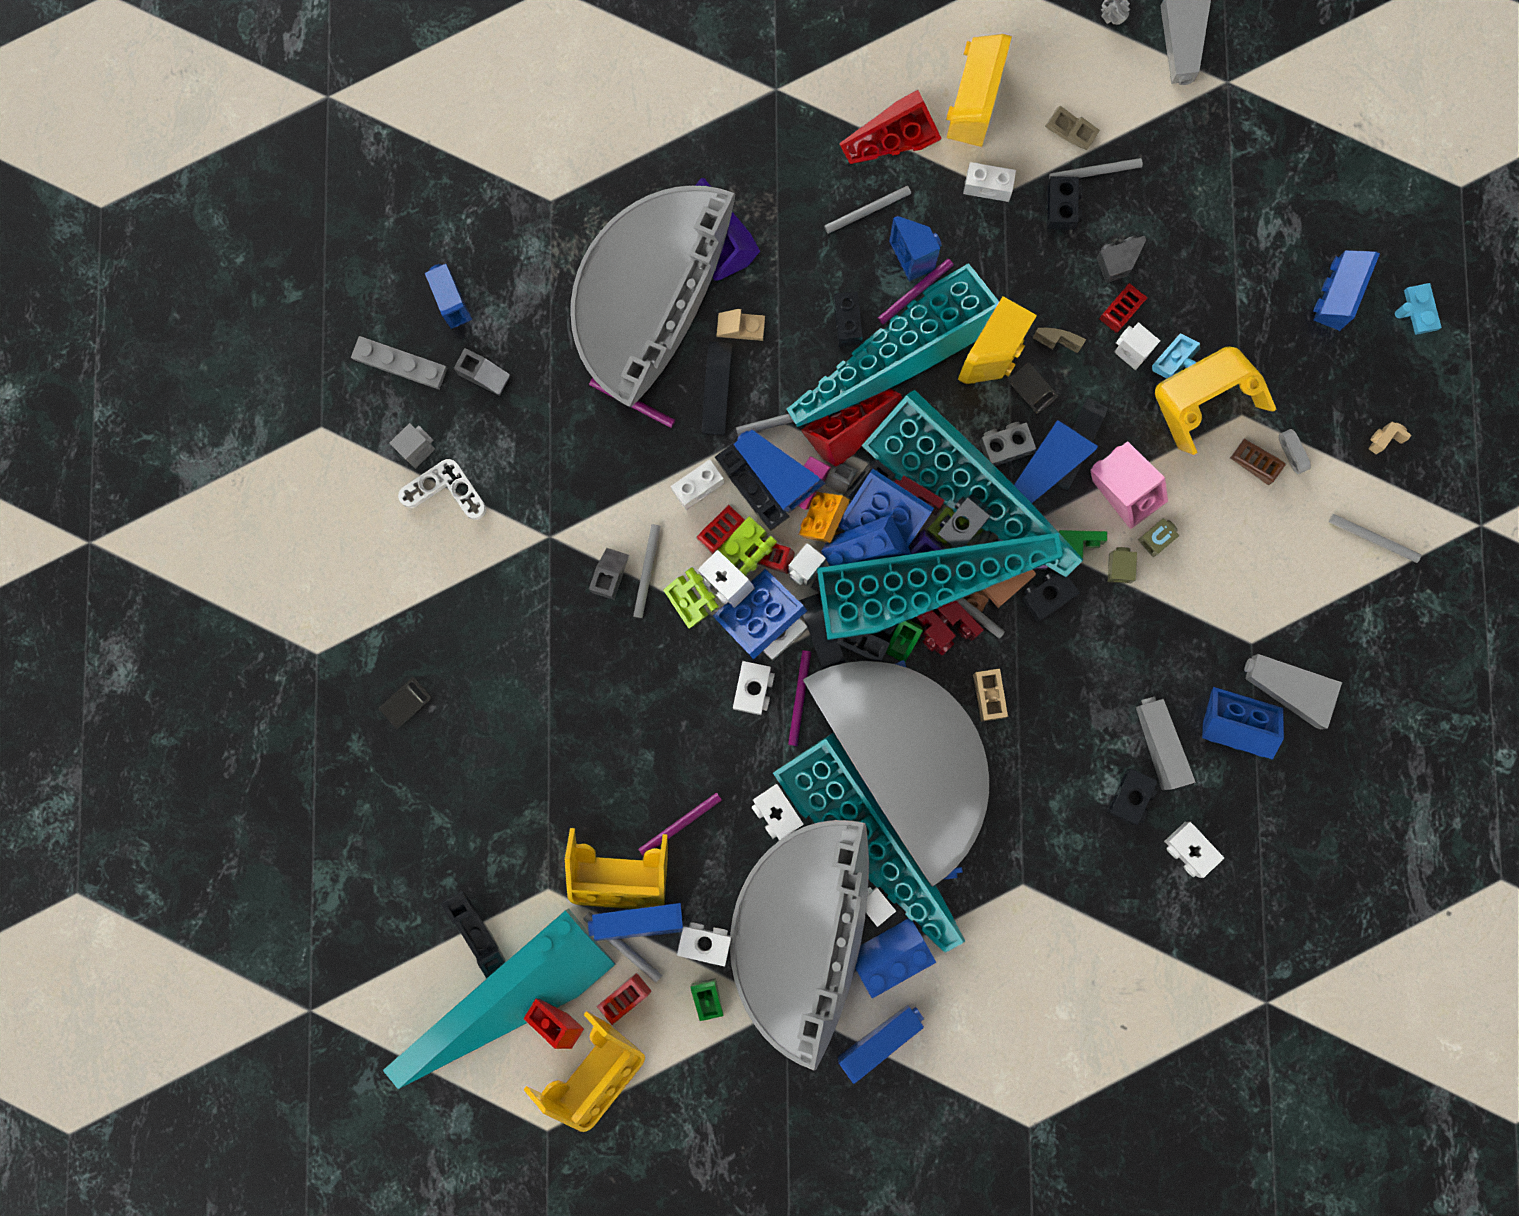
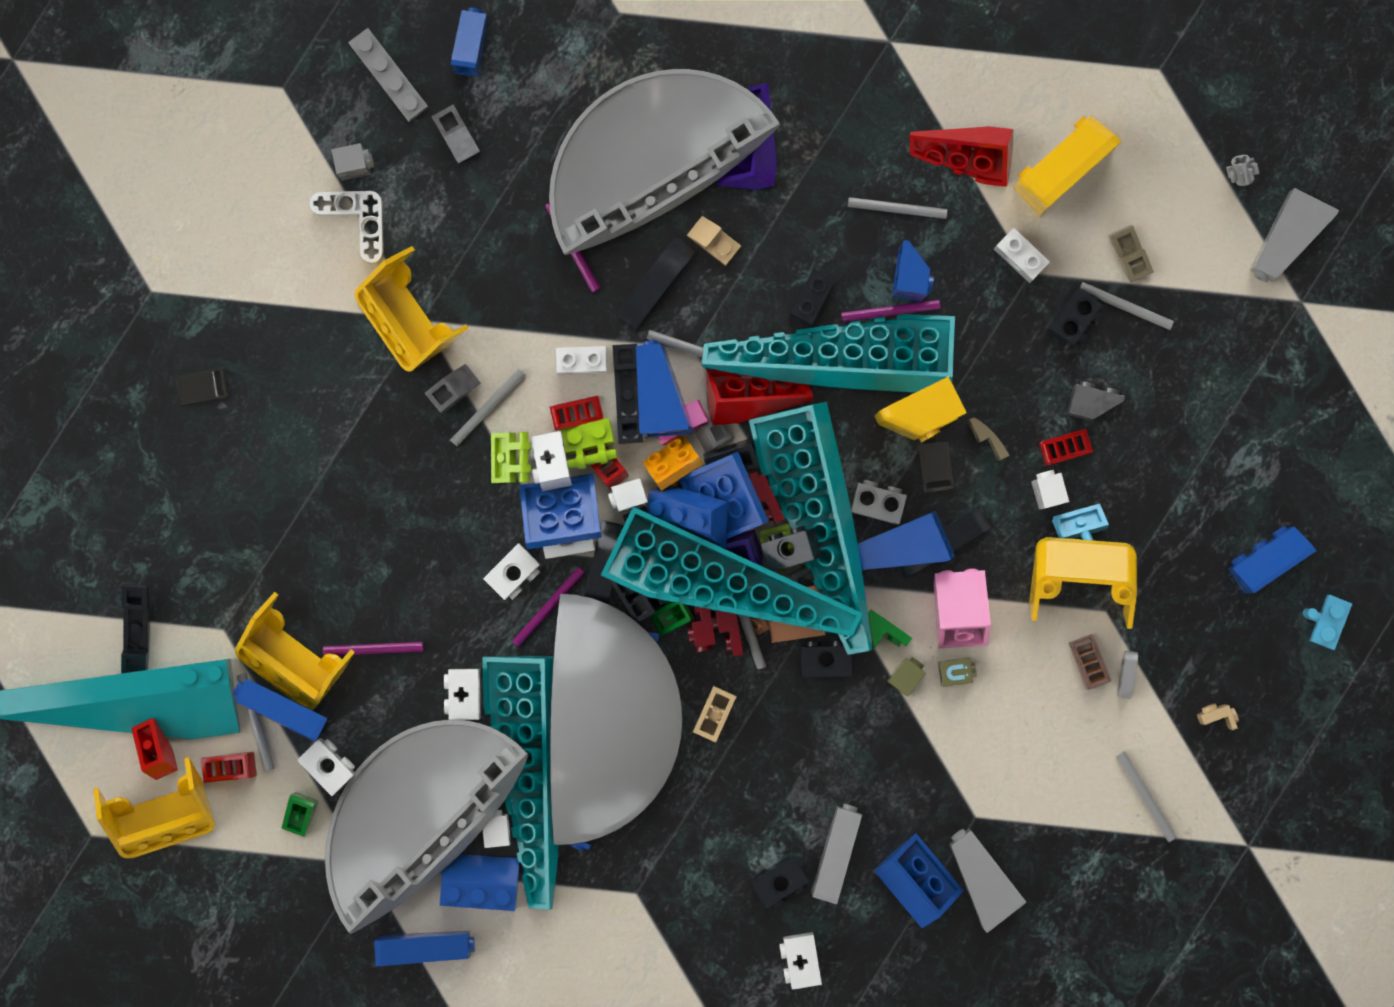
camera: 25 degrees right, 5 degrees up
none -> yellow windscreen [354,246,469,371]

